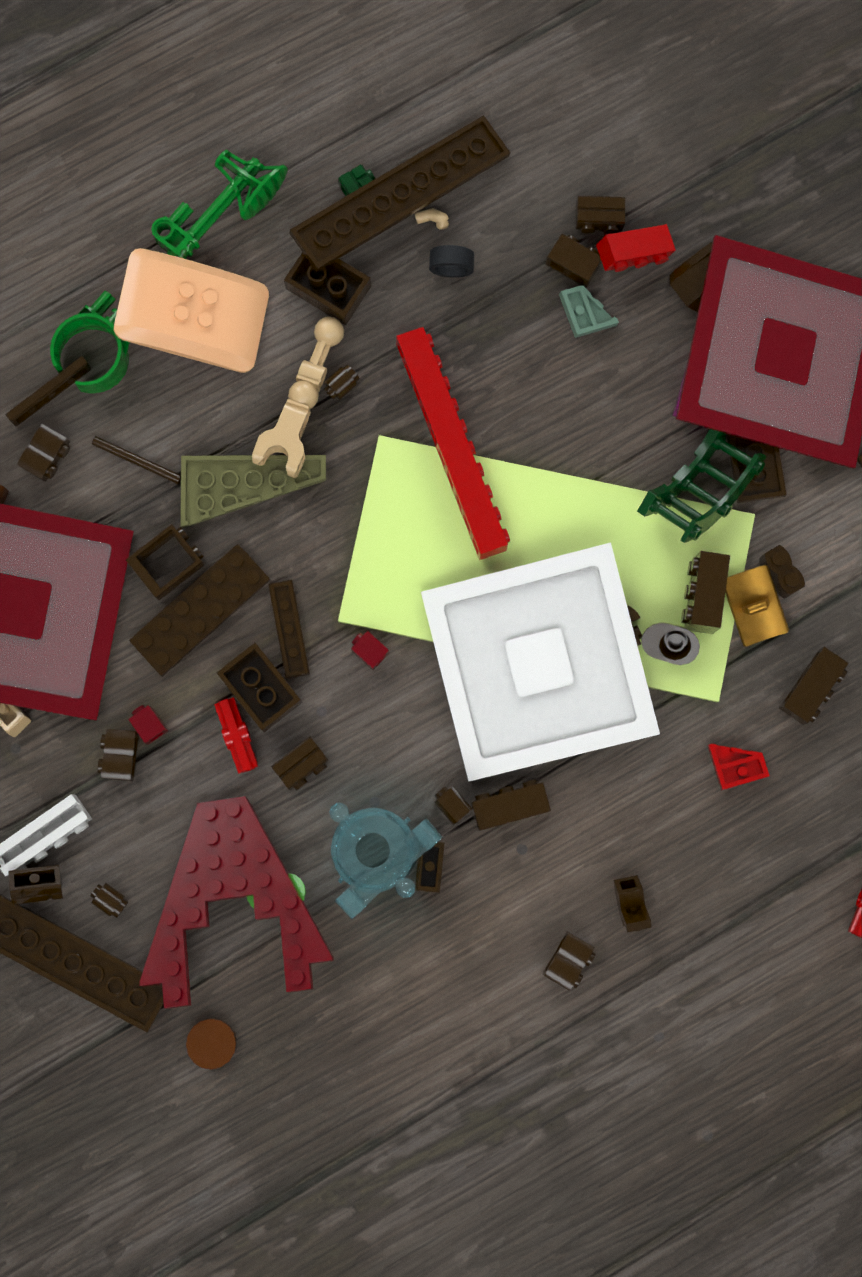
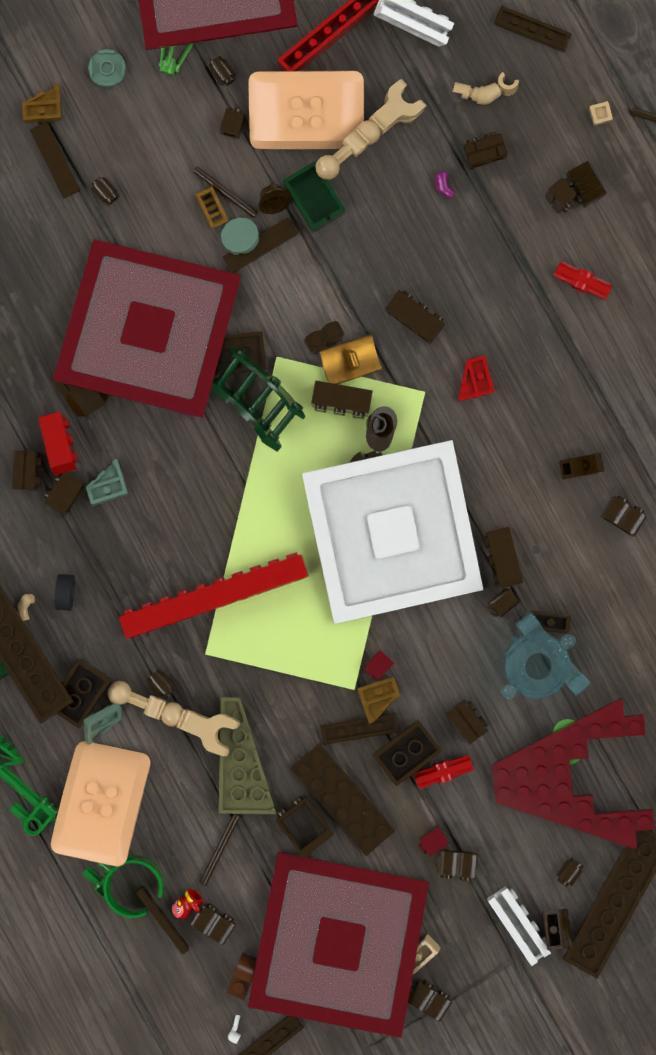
camera: 85 degrees left, 5 degrees up
none -> sand green wing [84,704,121,745]
none -> red animal [172,889,203,919]
none -> pearl gold wing [357,677,400,724]

